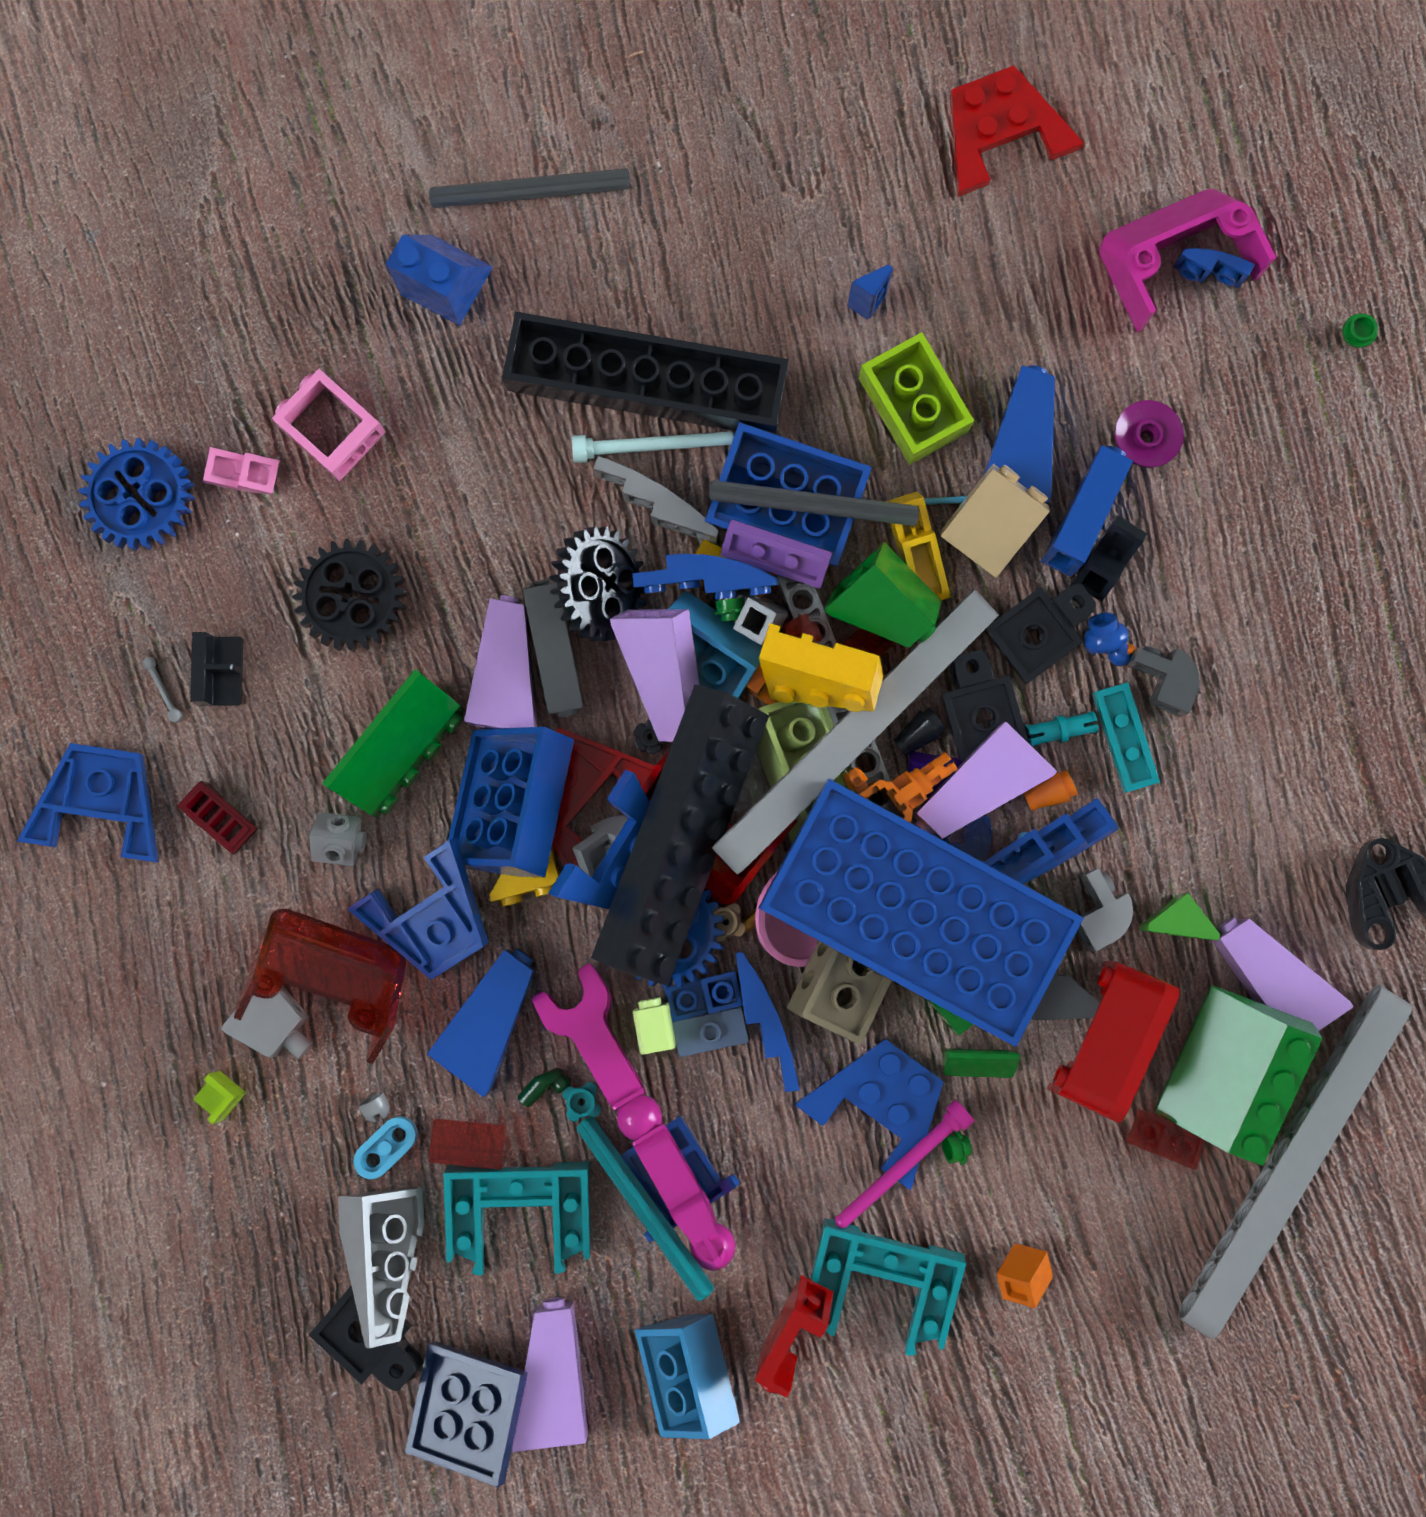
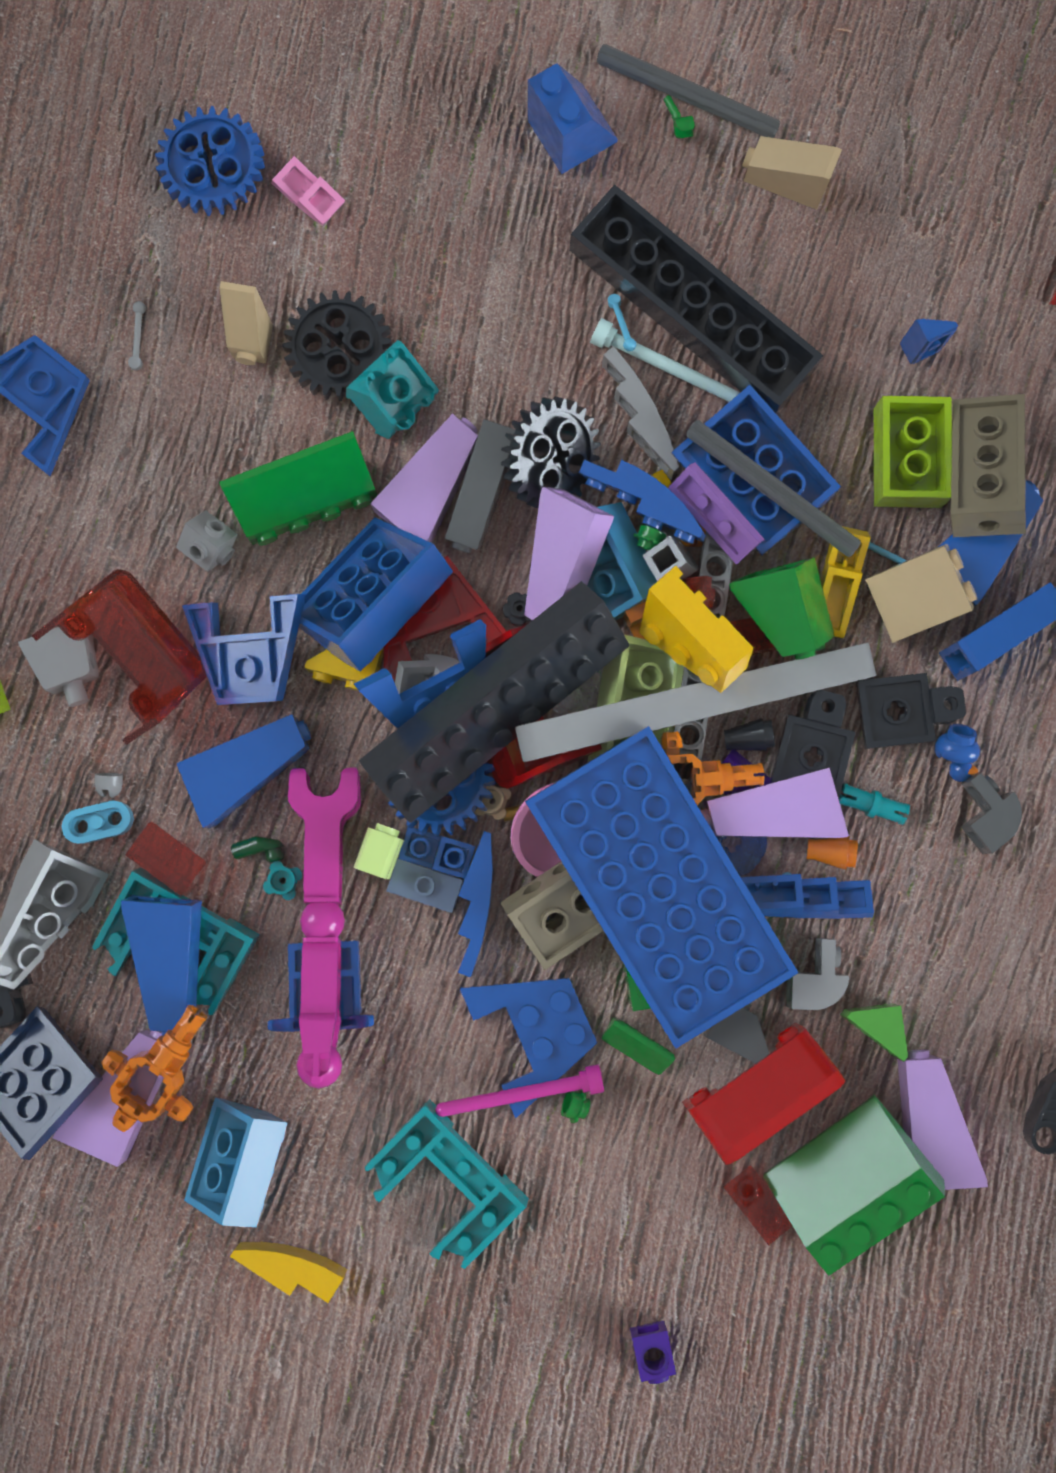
camera: 25 degrees right, 0 degrees up
dark red slope [177,781,258,855] -> none
black panel [190,632,244,706] -> none
bright pink window [272,369,386,482] -> none
teal axle [577,1117,715,1301] -> none
red panel [754,1275,833,1398] -> none
orange panel [997,1243,1053,1309] -> none
black brick [1072,515,1148,602] -> none
teal plate [1092,682,1160,793] -> none
light grey beam [1178,984,1412,1339] -> none
none -> orange piece [101,1005,208,1132]
none -> blue slope [121,895,202,1036]
none -> tan slope [220,281,273,365]
none -> yellow slope [230,1242,348,1303]
none -> teal slope [346,340,439,439]
none -> medium azure hinge [608,294,636,351]
none -> dark purple brick [630,1321,676,1384]
none -> green hand [663,95,695,138]
none -> tan slope [742,136,842,210]
none -> dark tan brick [951,394,1026,537]

